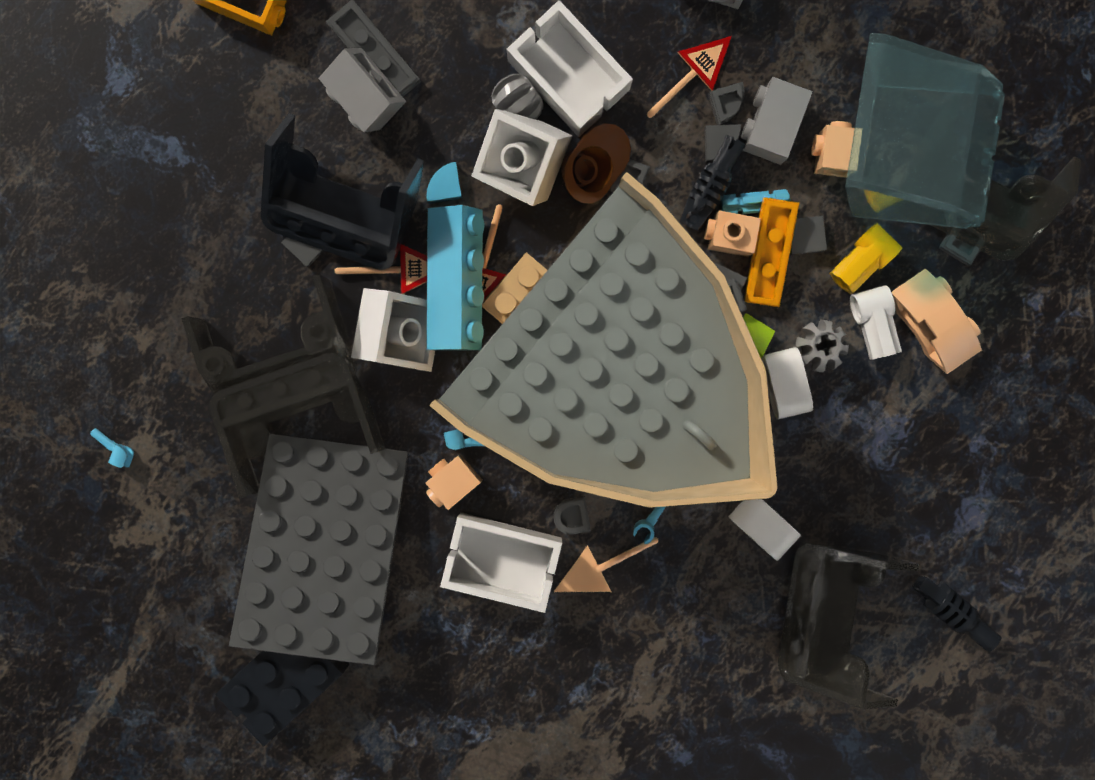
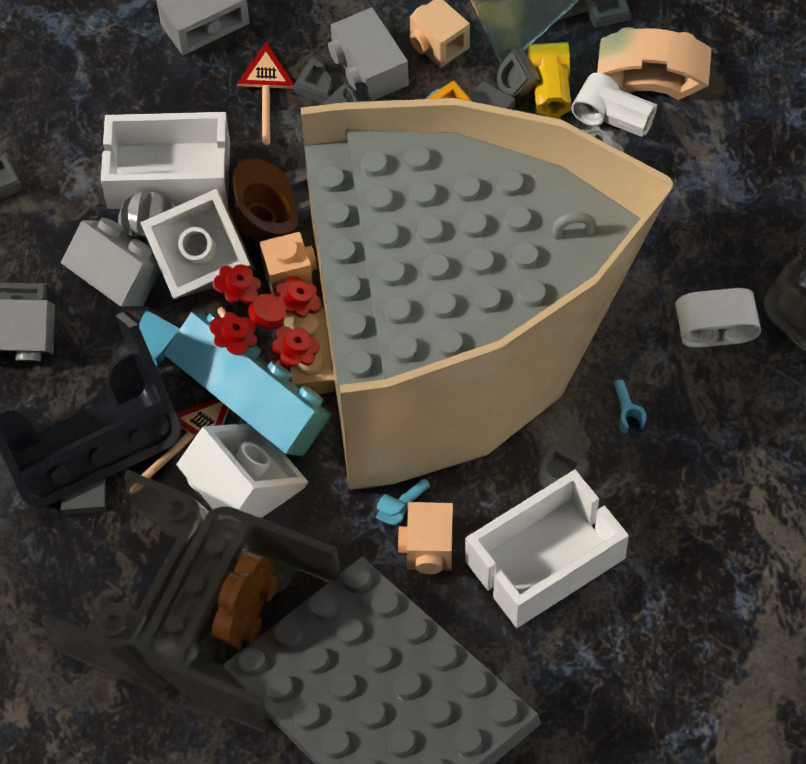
camera: 45 degrees left, 30 degrees down
light nougat piece [553,537,658,592] -> none
none -> light grey brick [61,218,161,307]
none -> red plant [209,264,322,367]
none -> reddish brown plate [212,550,279,651]
none -> light nougat brick [260,232,318,297]
none -> dark grey tile [497,48,540,97]

